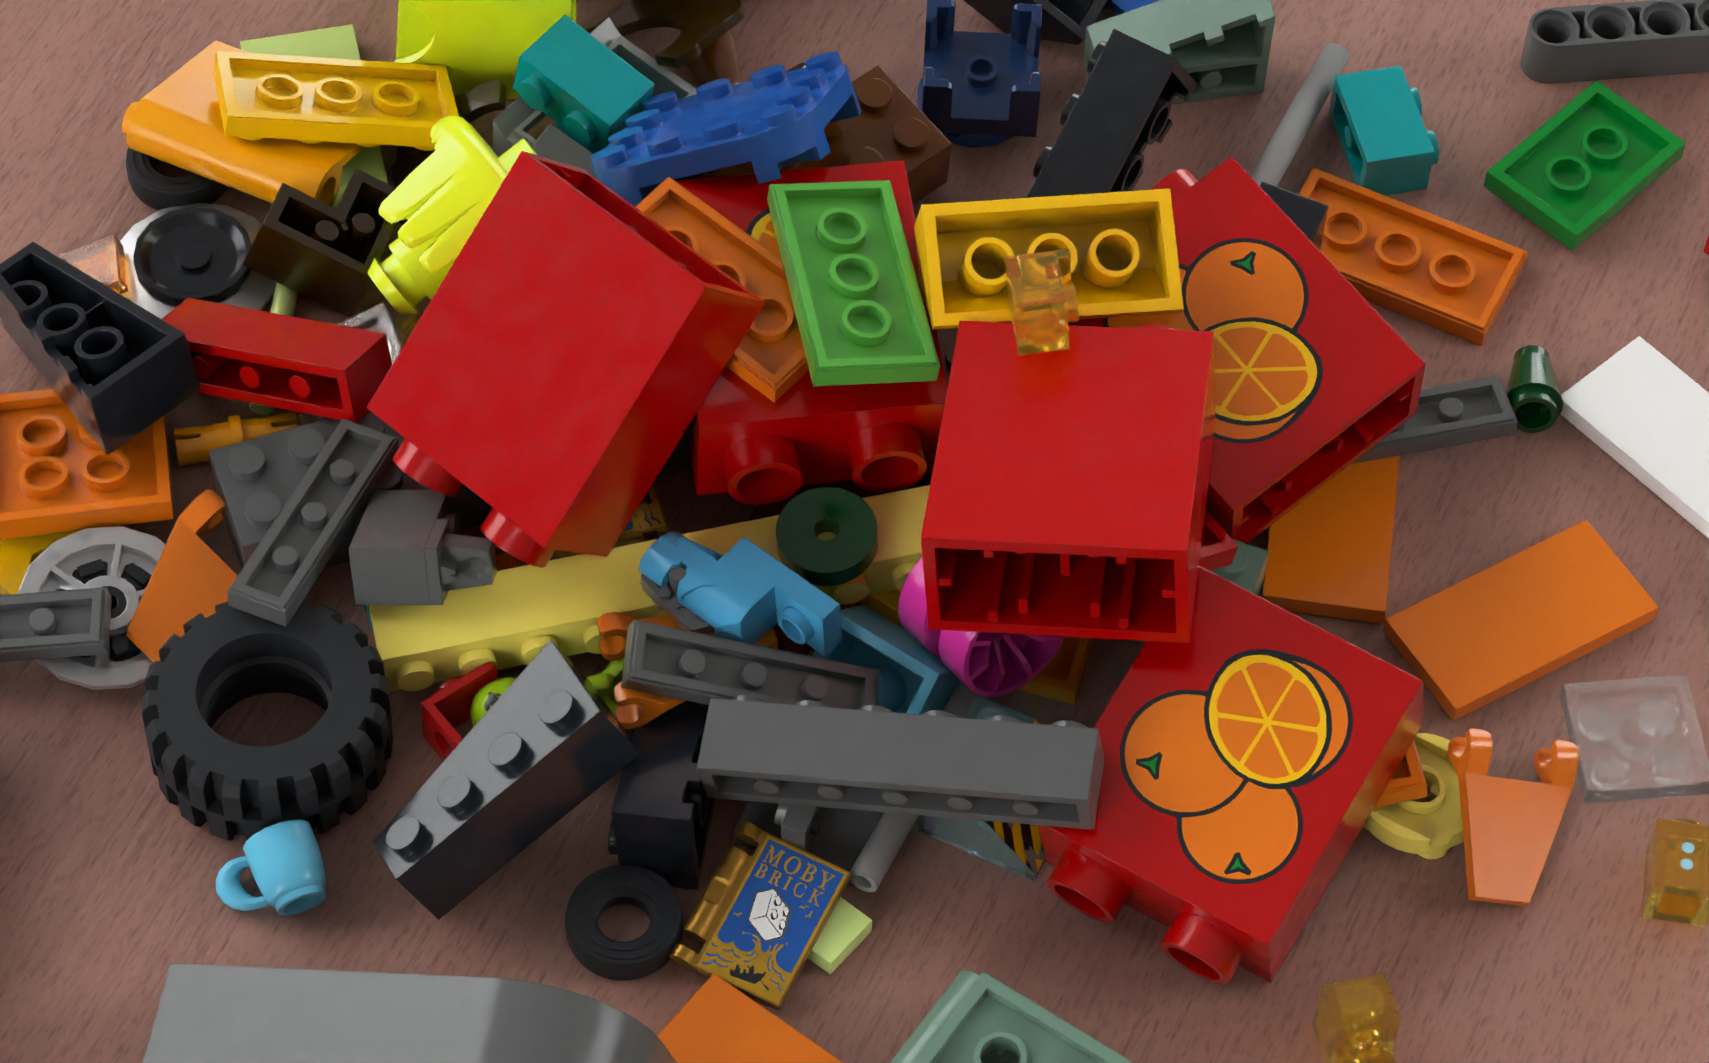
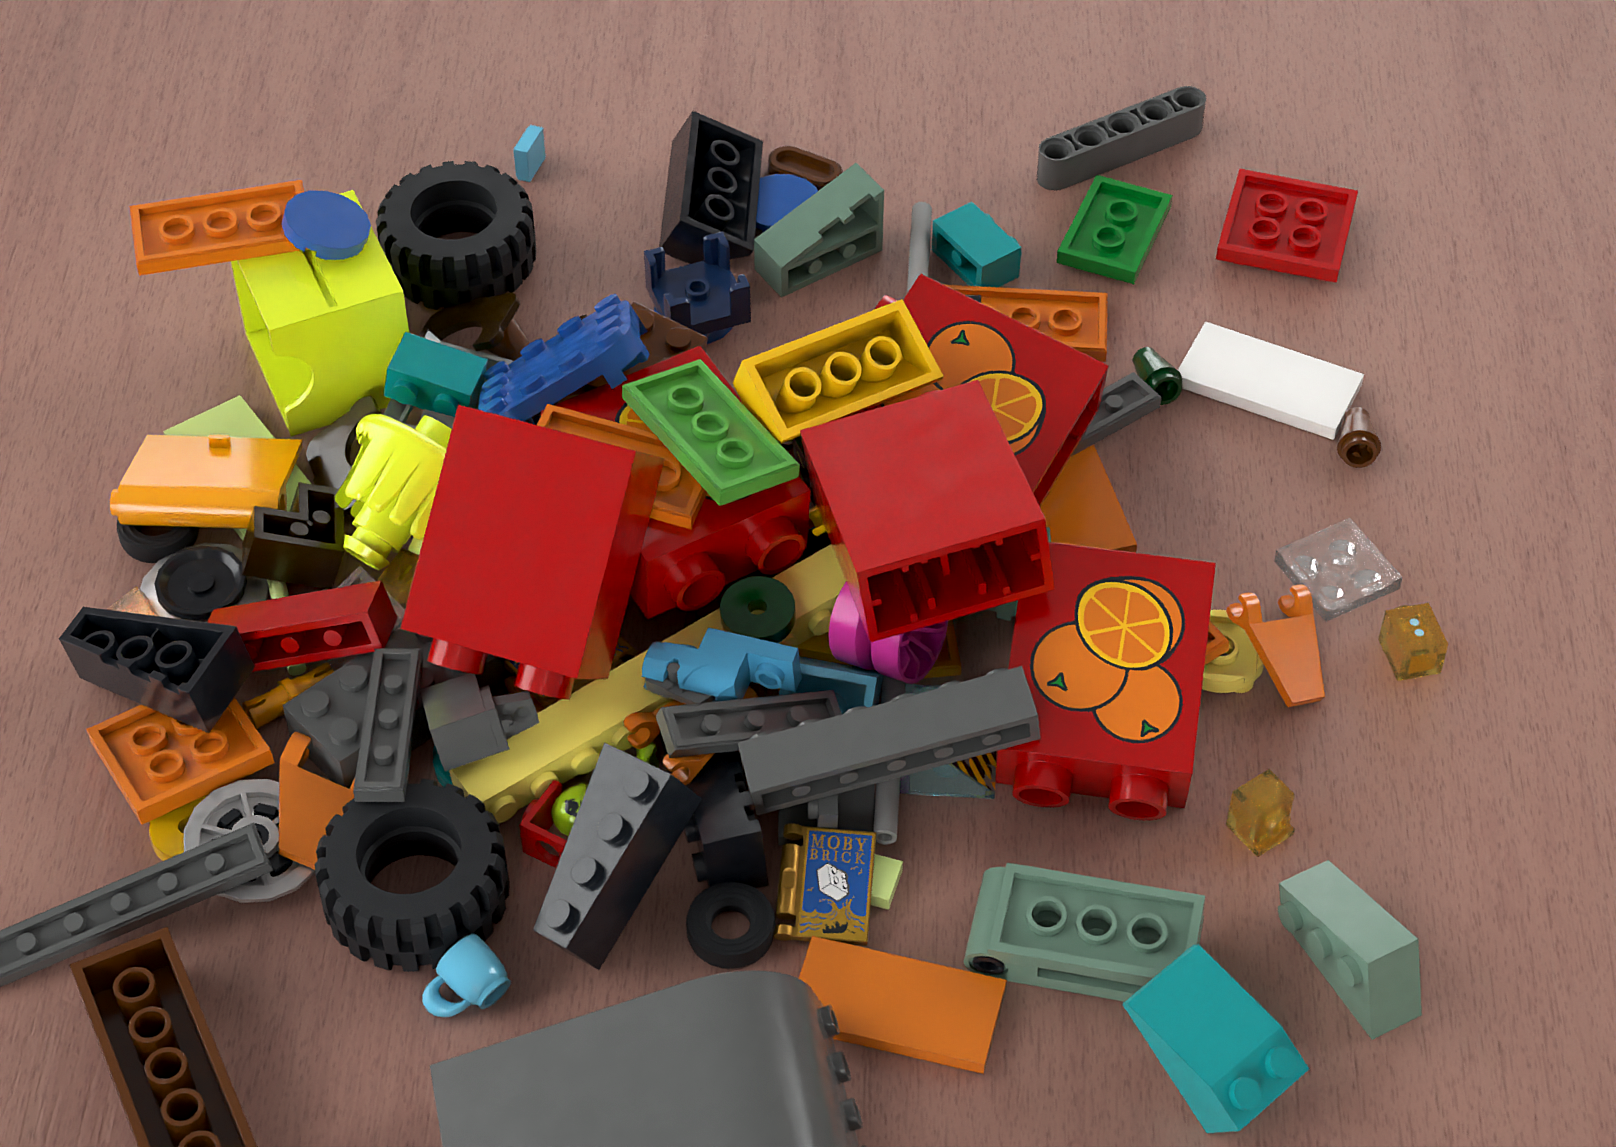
camera: 20 degrees left, 5 degrees down
yellow plate [213,51,459,151] -> none
clear yellow brick [1005,249,1079,355] -> none
black wedge [1021,29,1197,198] -> none
orange tile [1382,520,1659,722] -> none

